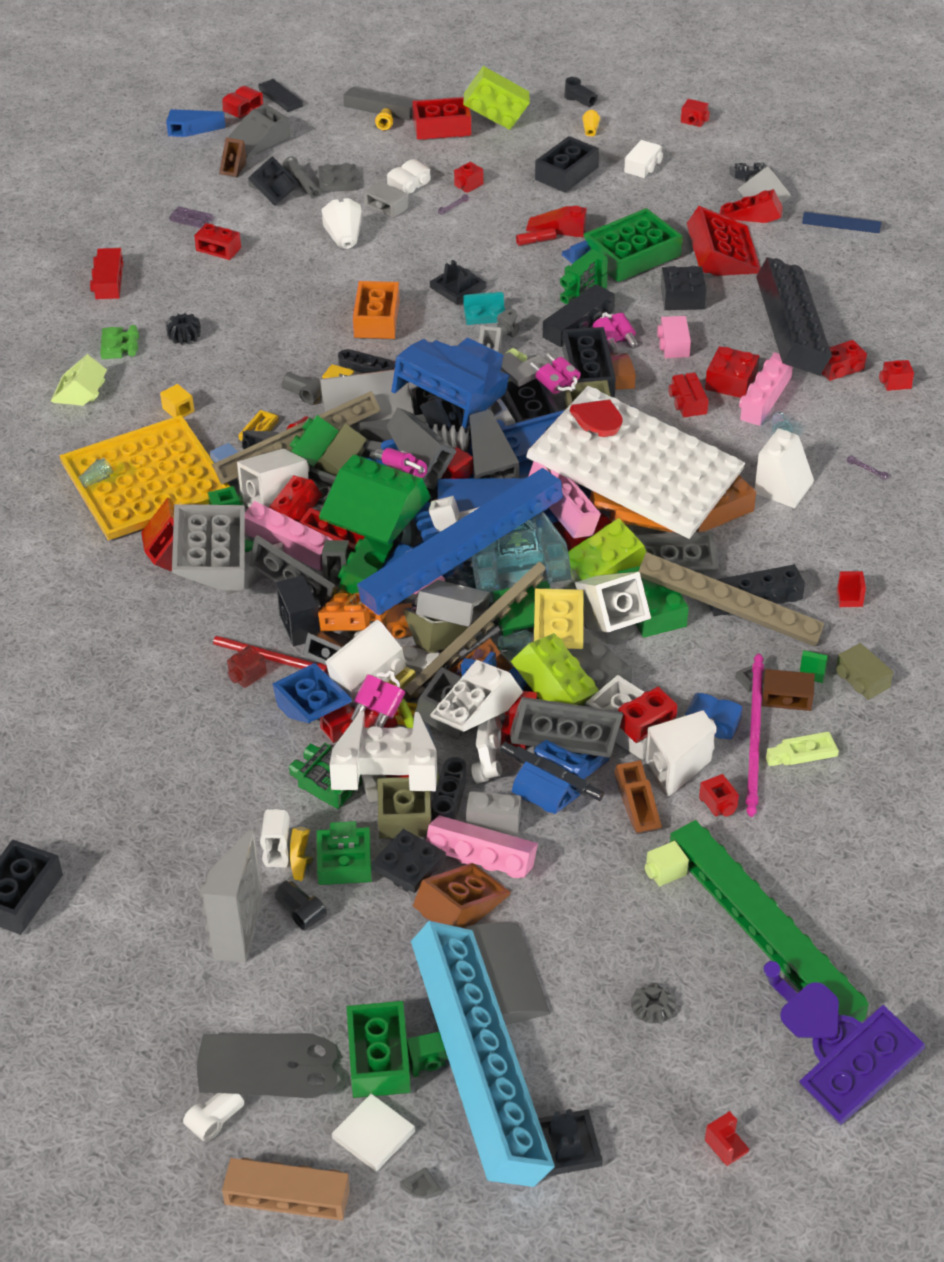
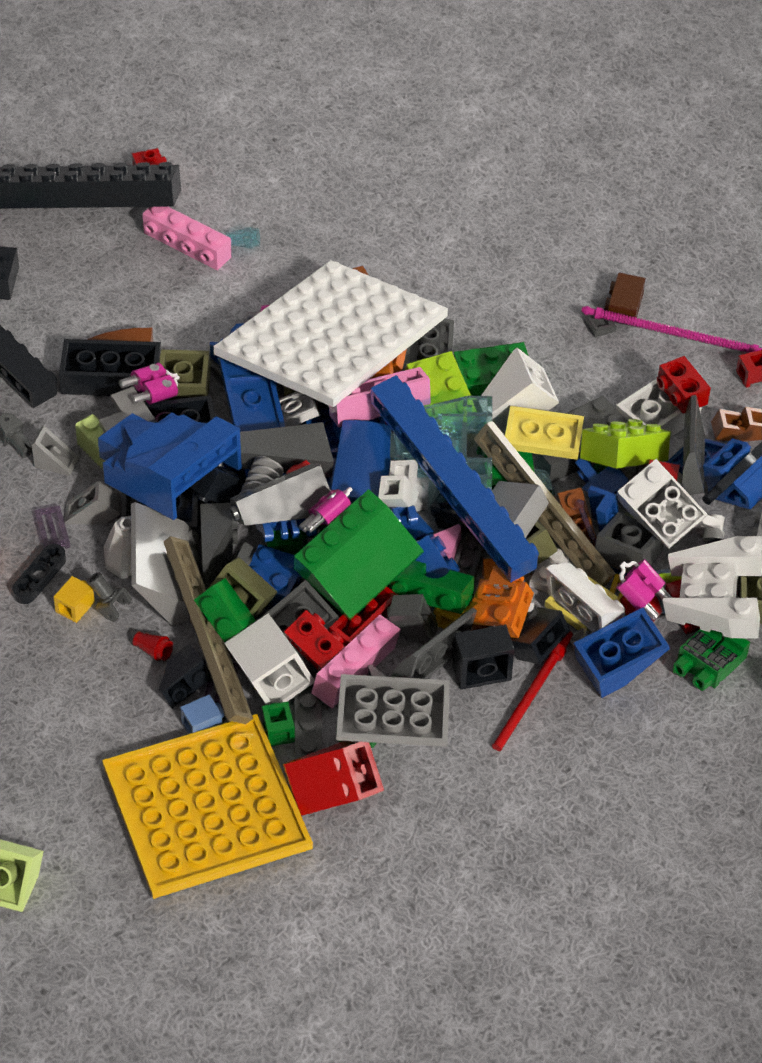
camera: 85 degrees left, 5 degrees up
clear light blue cone [78,458,113,488] -> none
yellow brick [160,384,195,418] -> none
clear red brick [227,645,267,688] -> none
yellow tile [238,410,279,441] -> none
dark grey piece [281,372,322,405] -> none
red tile [569,399,623,437] -> none
dark pink piece [593,312,638,353] -> none
dark tan plate [638,552,824,646] -> none
white slope [646,710,716,796] -> none
bright pink brick [657,316,691,358] -> none
red brick [668,372,709,418] -> none
blue brick [685,693,742,740] -> none
red brick [705,346,760,398] -> none
black brick [708,564,805,617] -> none
white slope [755,428,814,508] -> none
yellowish green hinge [766,732,839,766] -> none
green slope [800,650,830,683] -> none
red panel [836,571,866,607] -> none
olive brick [836,643,893,700] -> none
clear purple hinge [847,455,888,480] -> none
red brick [879,360,914,391] -> none

